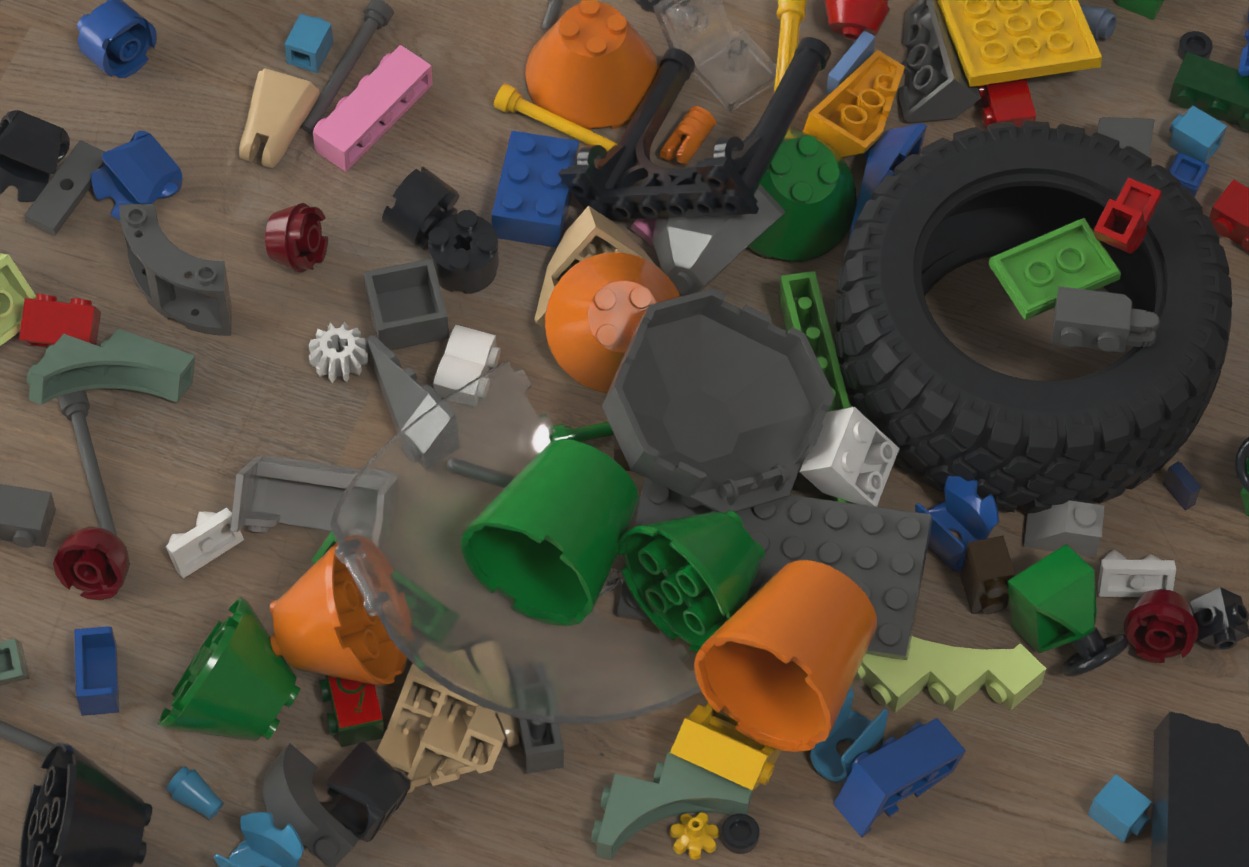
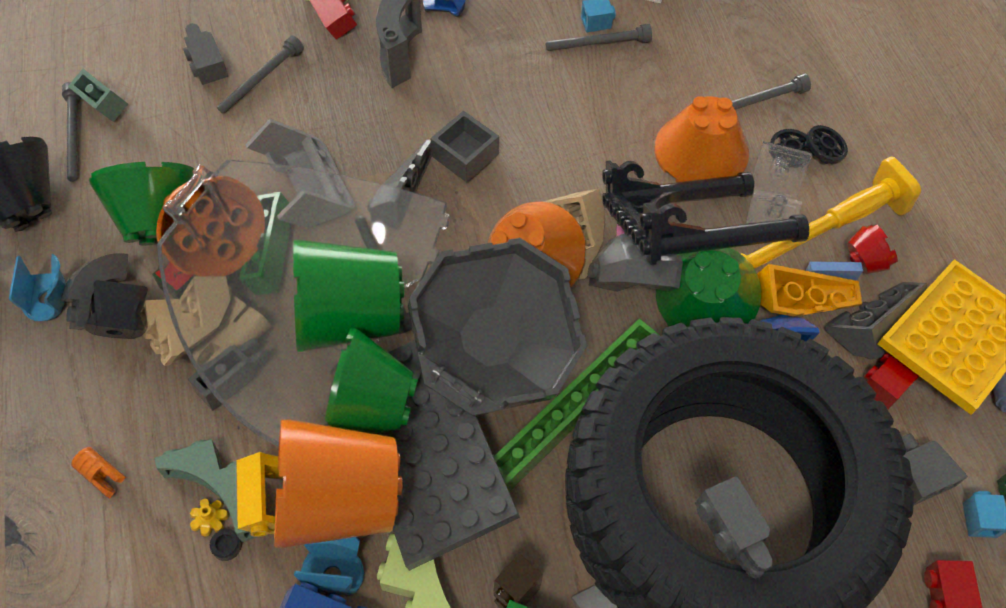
camera: 55 degrees right, 0 degrees up
sand green arch [27,328,195,405] -> none
dark red cylinder [53,526,130,600] -> none
blue panel [74,626,119,716] -> none
white tile [165,508,244,579] -> none
dark azure cone [166,766,224,820] -> none
tan piece [239,69,320,168] -> none
dark red cone [265,203,328,273] -> none
white gear [309,322,368,383] -> none
bright pink brick [313,45,433,172] -> none
black brick [382,167,459,250] -> none
black brick [428,210,499,294] -> none
white brick [433,325,501,407] -> none
blue brick [492,130,579,248] -> none
yellow piece [493,83,640,164] -> none
orange hinge [660,106,716,166] -> none
white slope [800,407,899,507] -> none
blue piece [915,476,999,572] -> none
bright green tile [989,218,1121,320] -> none
red brick [1093,177,1162,254] -> none
blue tile [1169,152,1209,196] -> none

